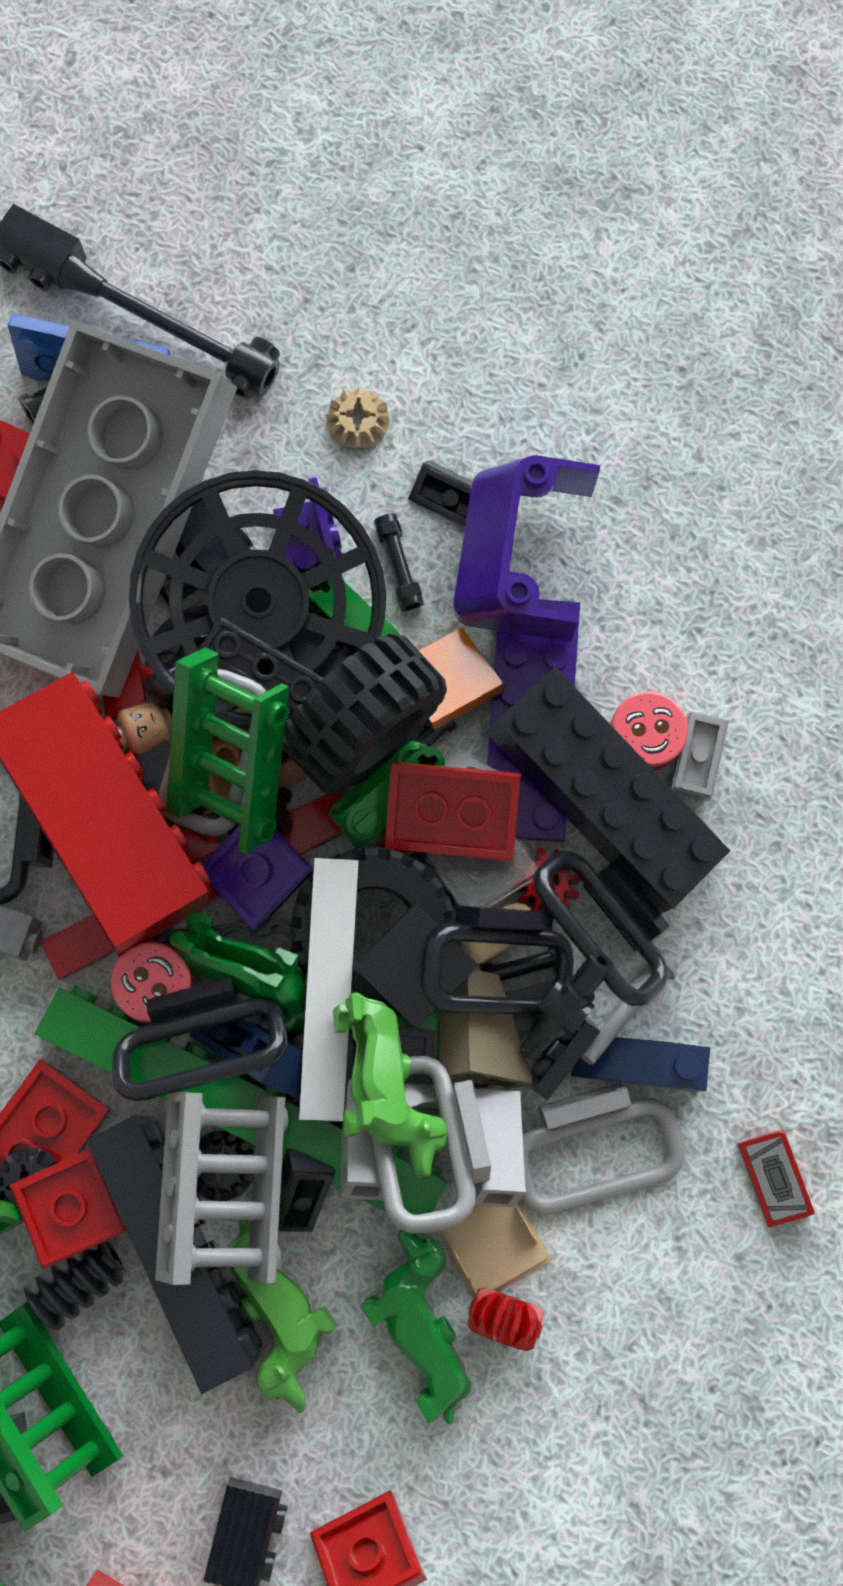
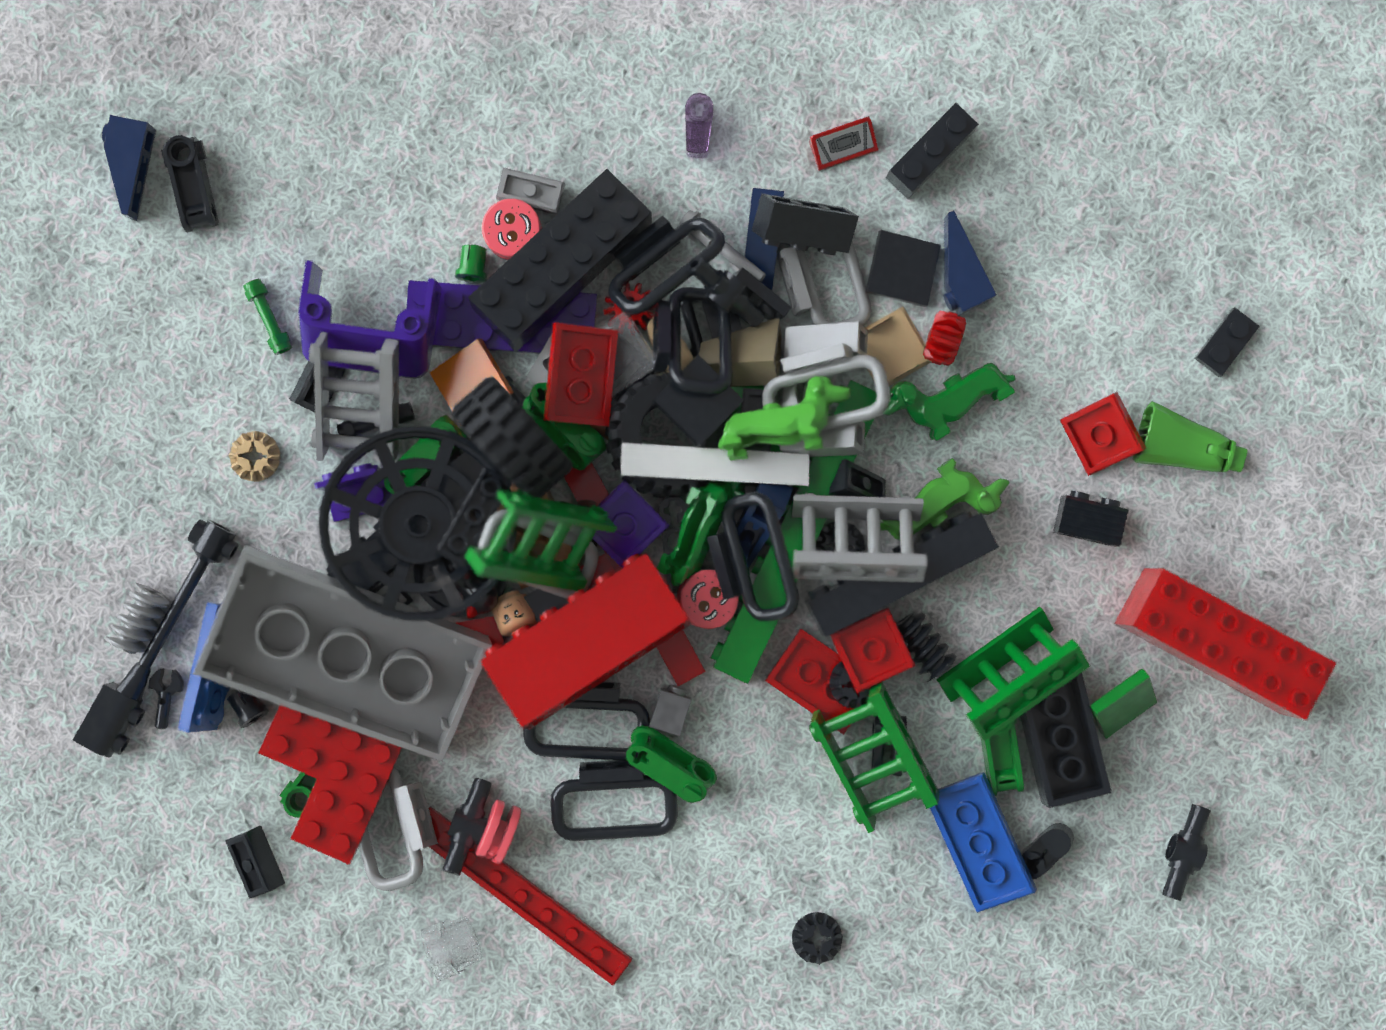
camera: 90 degrees left, 10 degrees up
none -> dark blue slope [102,115,156,221]
none -> light grey piece [105,583,171,654]
none -> black bar [148,668,184,729]
none -> black piece [161,135,219,233]
none -> green bar [243,279,292,355]
none -> light grey fence [309,332,399,467]
none -> green bush [455,244,487,283]
none -> clear purple piece [685,93,714,159]
none -> black brick [752,193,859,255]
none -> black tile [865,230,941,307]
none -> black brick [886,103,979,199]
none -> dark blue slope [943,210,997,316]

